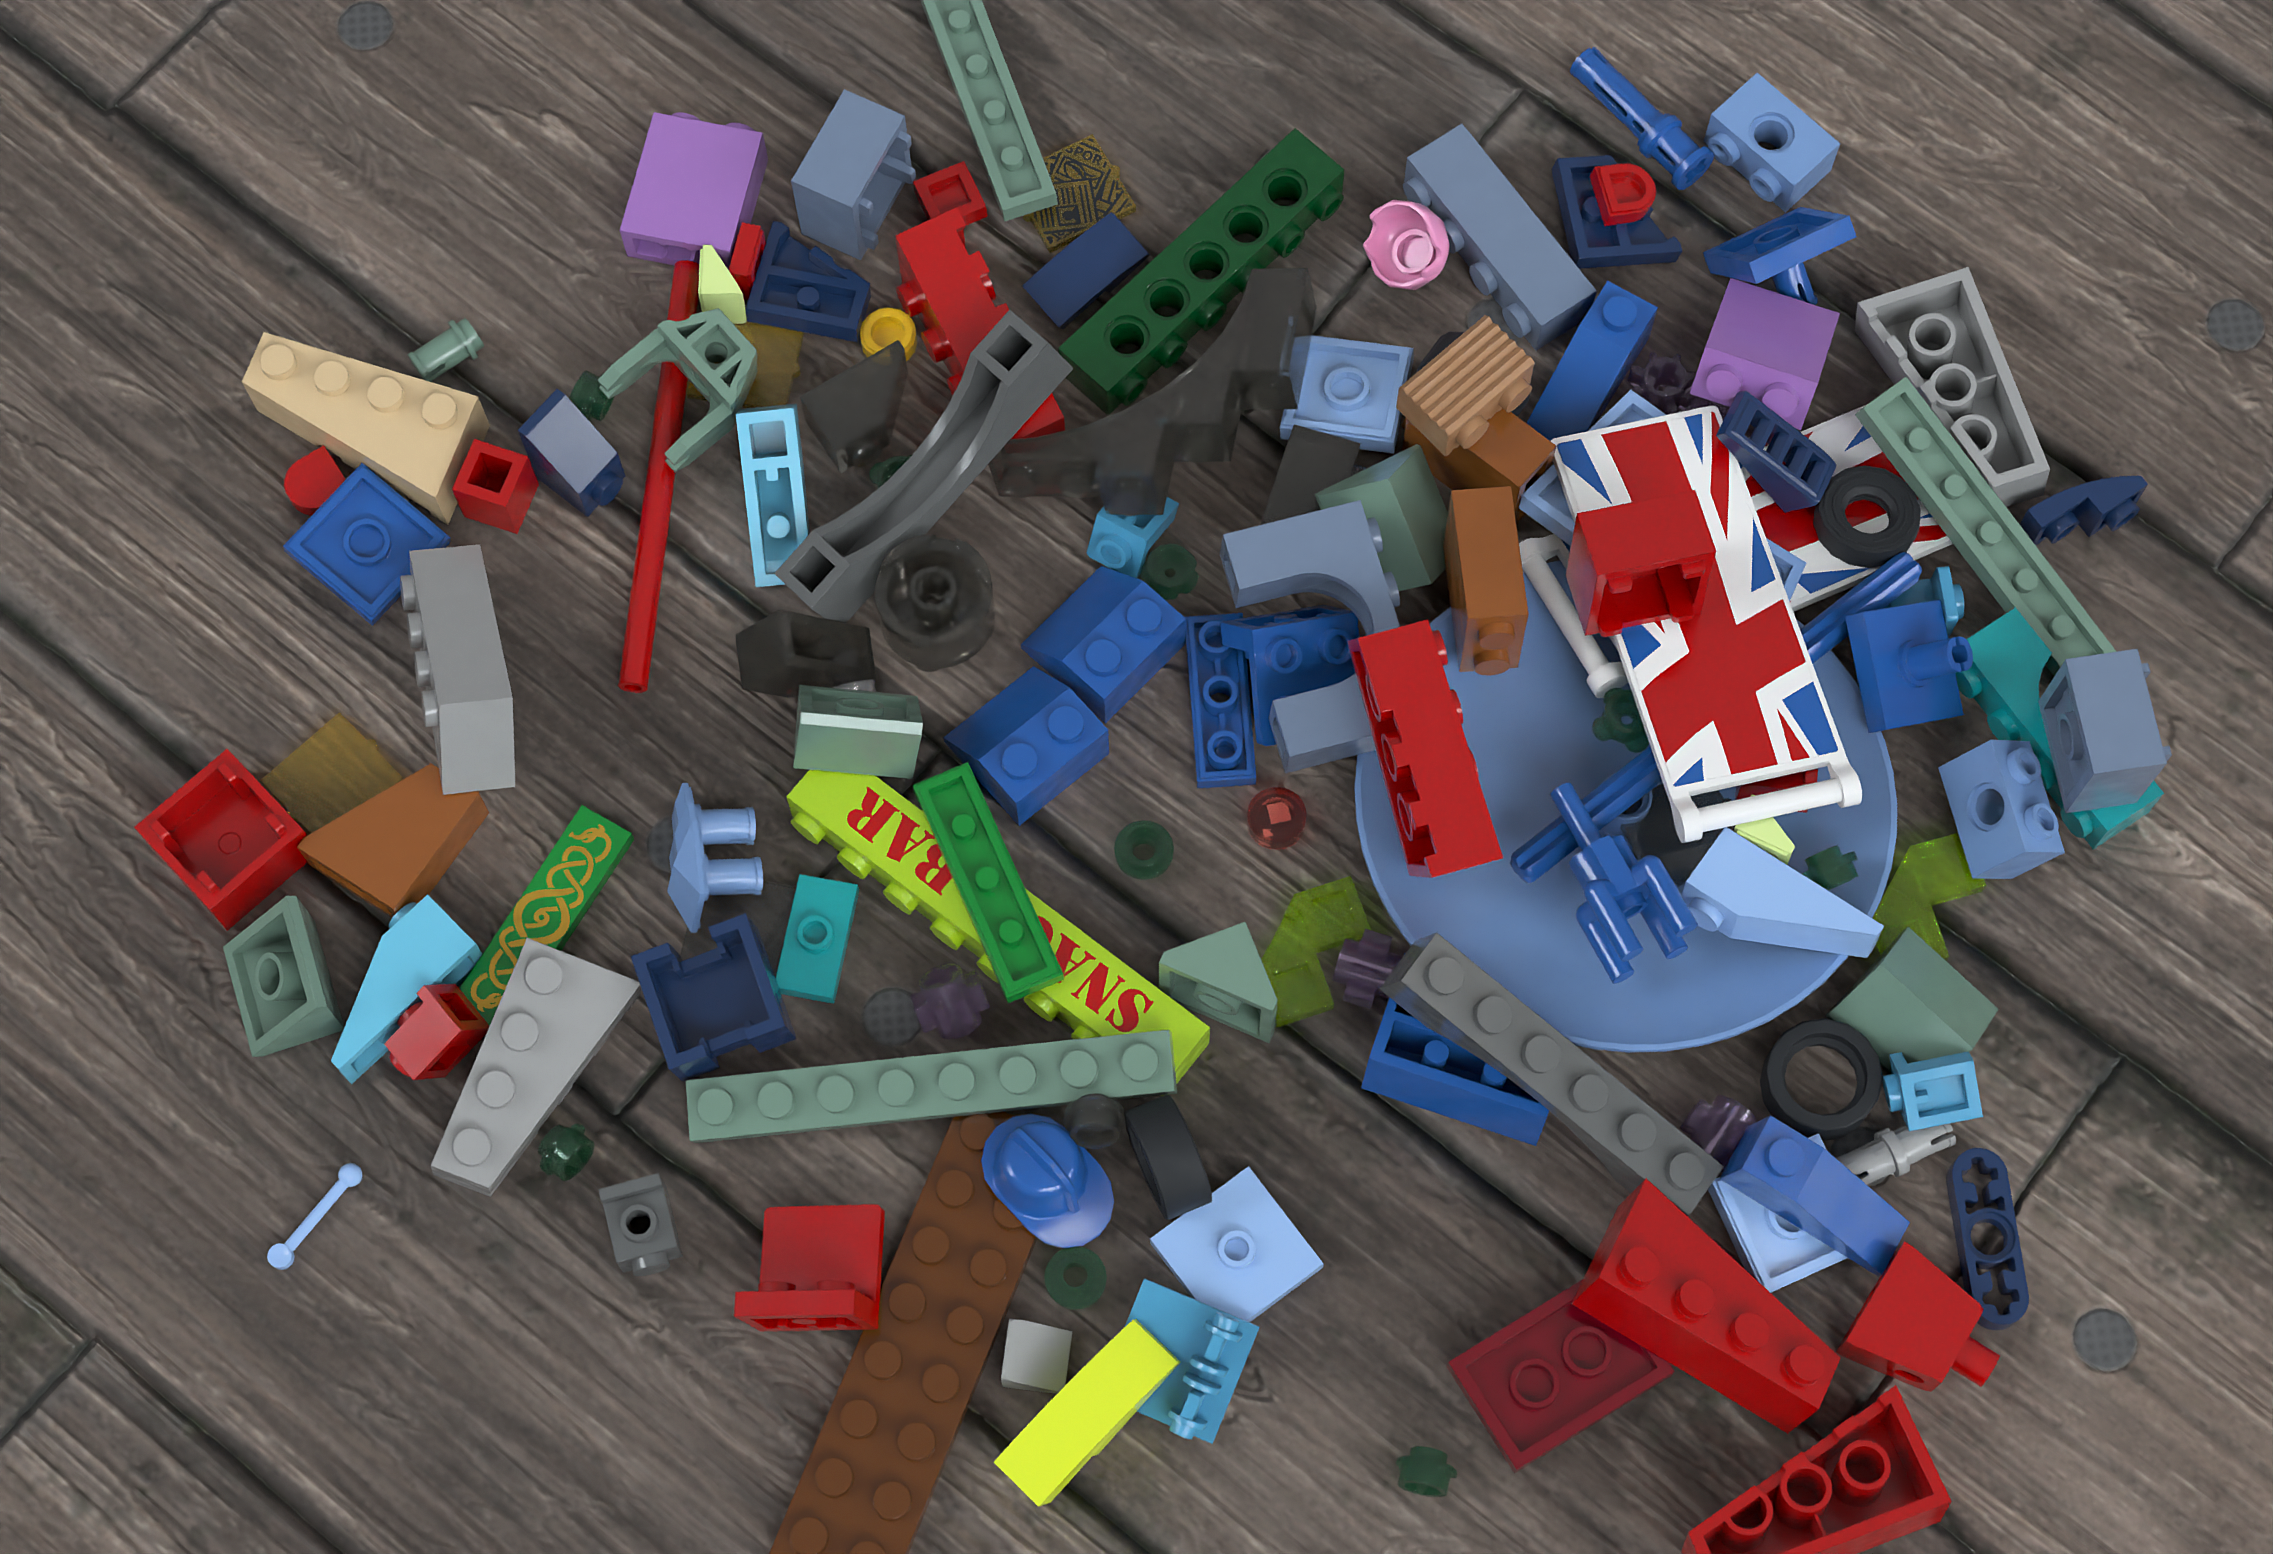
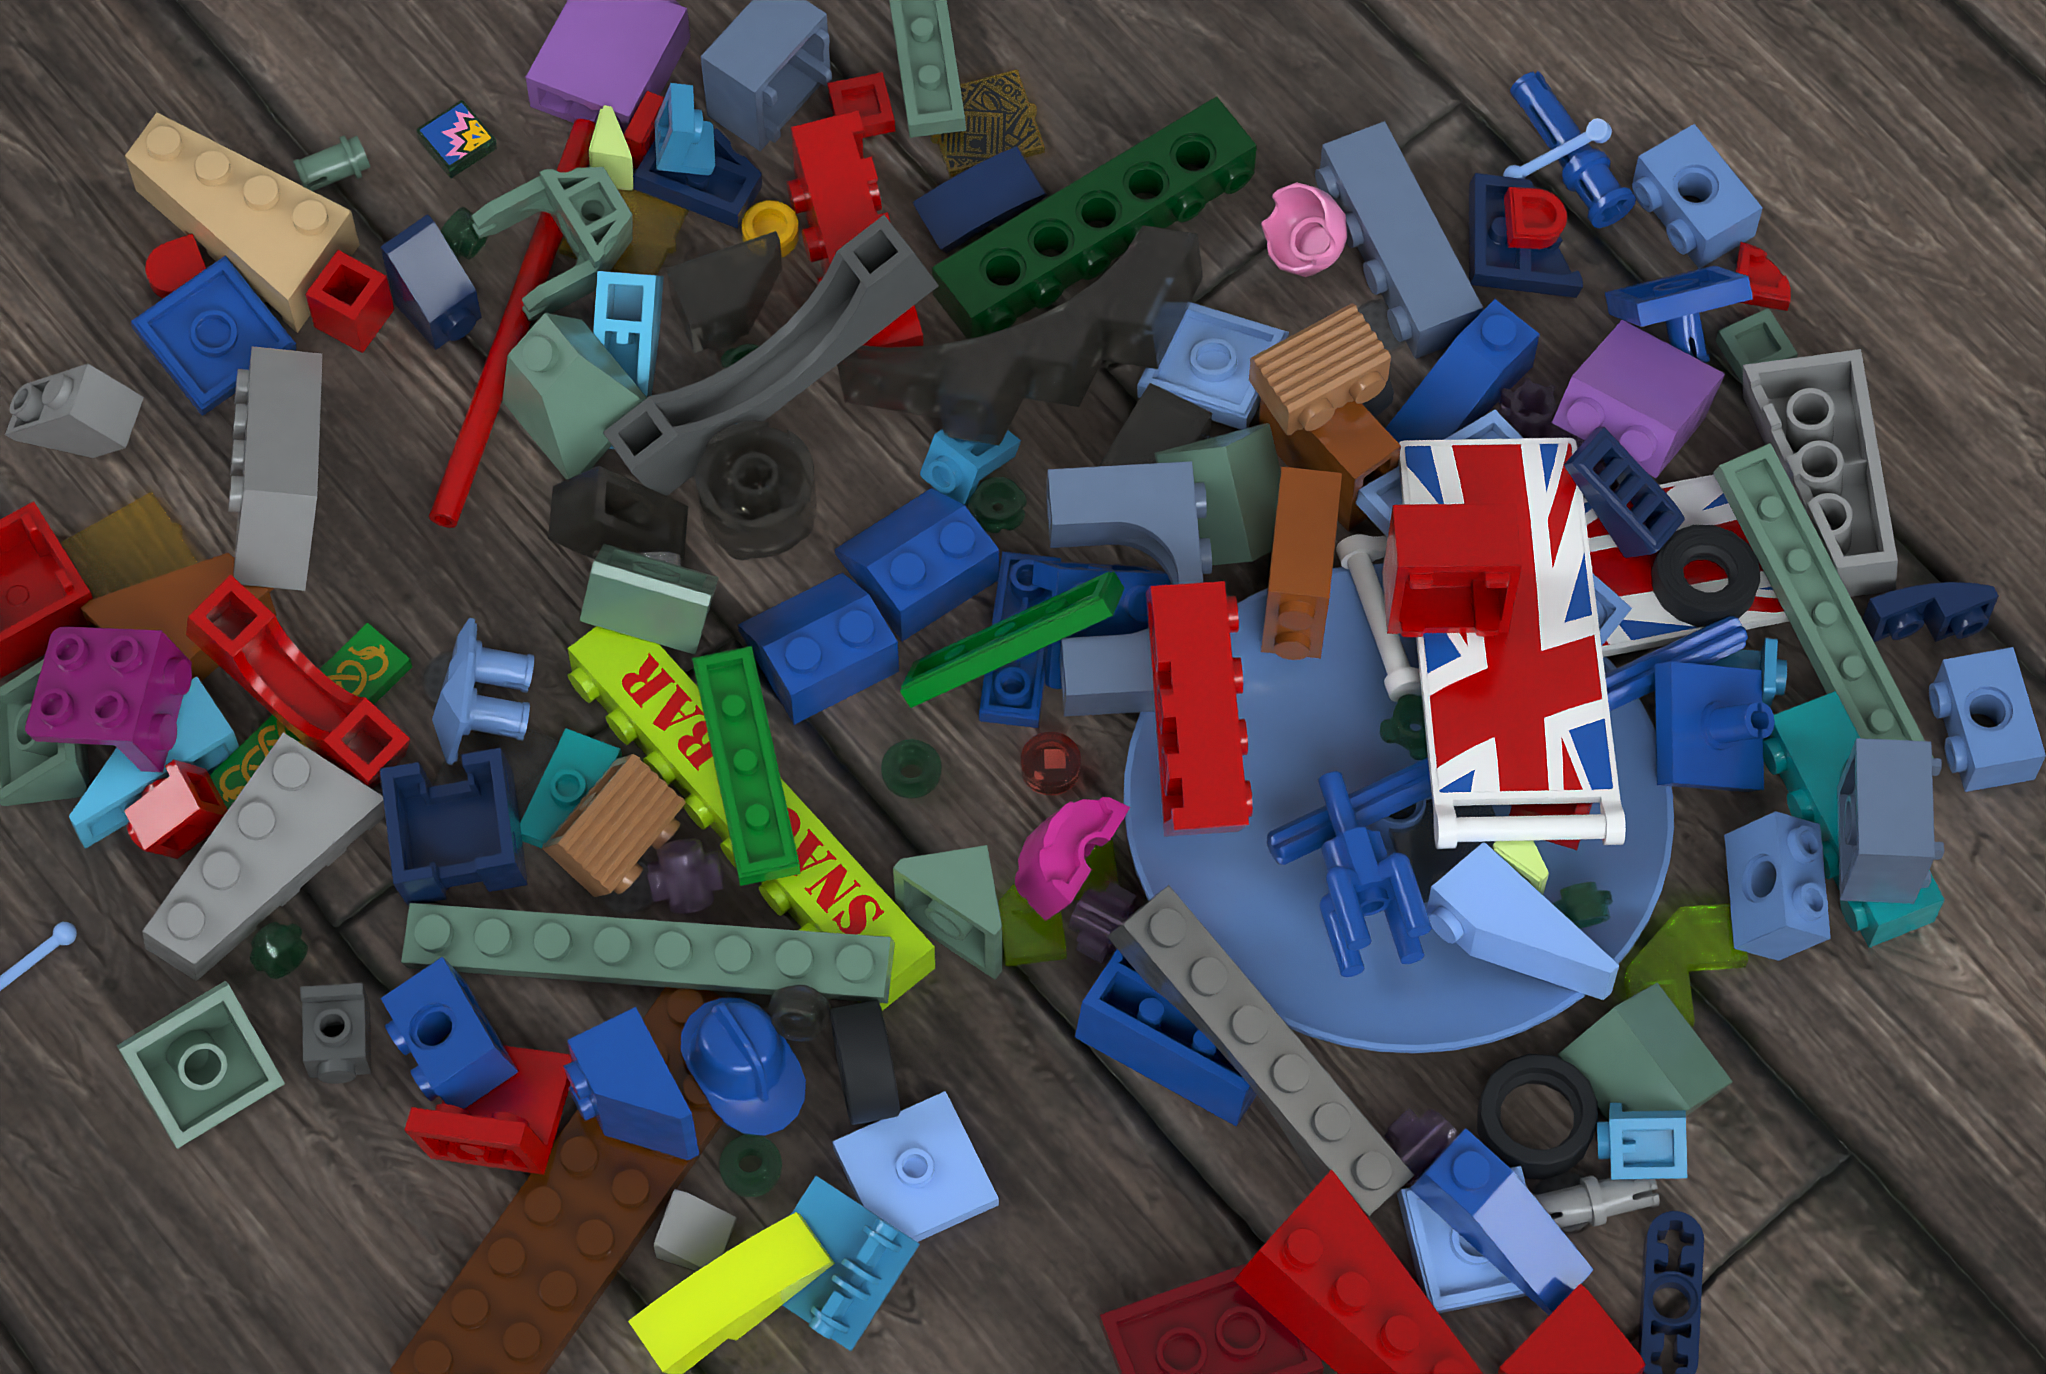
camera: 10 degrees right, 5 degrees down
none -> light grey slope [5,363,144,458]
none -> magenta bracket [25,627,192,773]
none -> sand green slope [116,981,285,1149]
none -> red arch [186,574,411,789]
none -> blue brick [381,956,518,1109]
none -> tile [416,100,497,179]
none -> sand green slope [502,313,647,485]
none -> medium nougat brick [542,754,686,897]
none -> blue slope [563,1007,699,1160]
none -> dark azure bracket [655,83,715,175]
none -> green tile [900,571,1125,708]
none -> dark pink cylinder [1015,797,1131,921]
none -> light blue hinge [1503,118,1612,179]
none -> sand green tile [1715,308,1798,385]
none -> red tile [1735,242,1791,311]
none -> medium blue brick [1929,647,2046,792]

